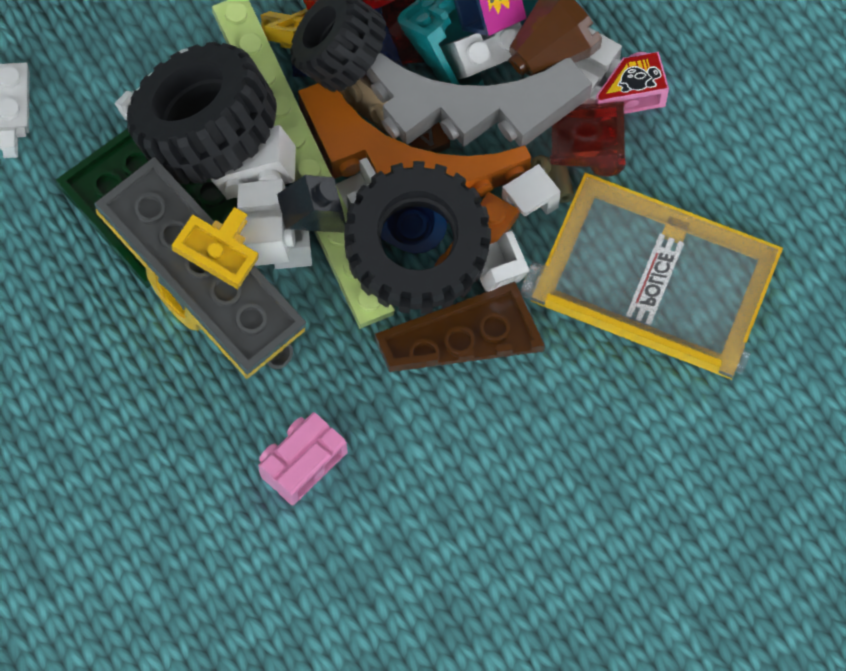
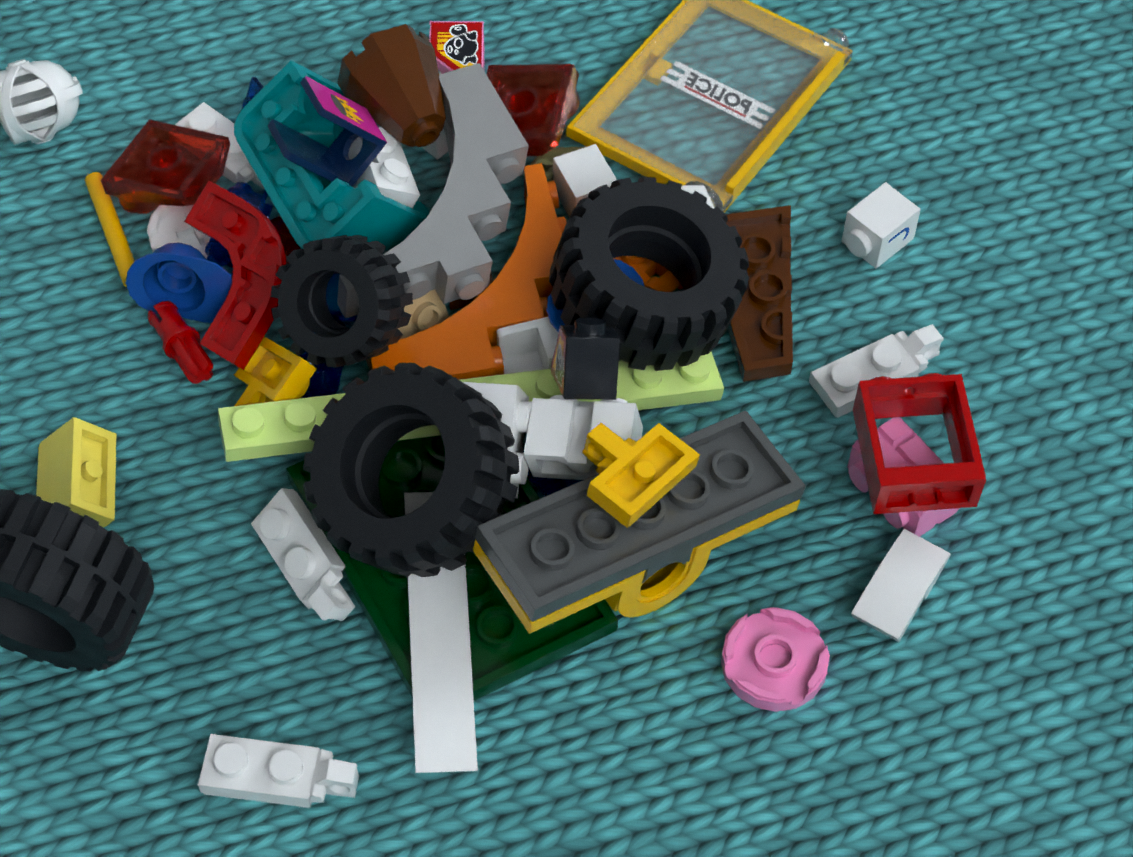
camera: 80 degrees left, 10 degrees down
none -> white sticker [404,492,478,773]
none -> bright pink tile [721,607,830,712]
none -> white hinge [809,324,944,418]
none -> white brick [841,182,921,269]
none -> white slope [851,529,951,642]
none -> red window [853,373,986,514]

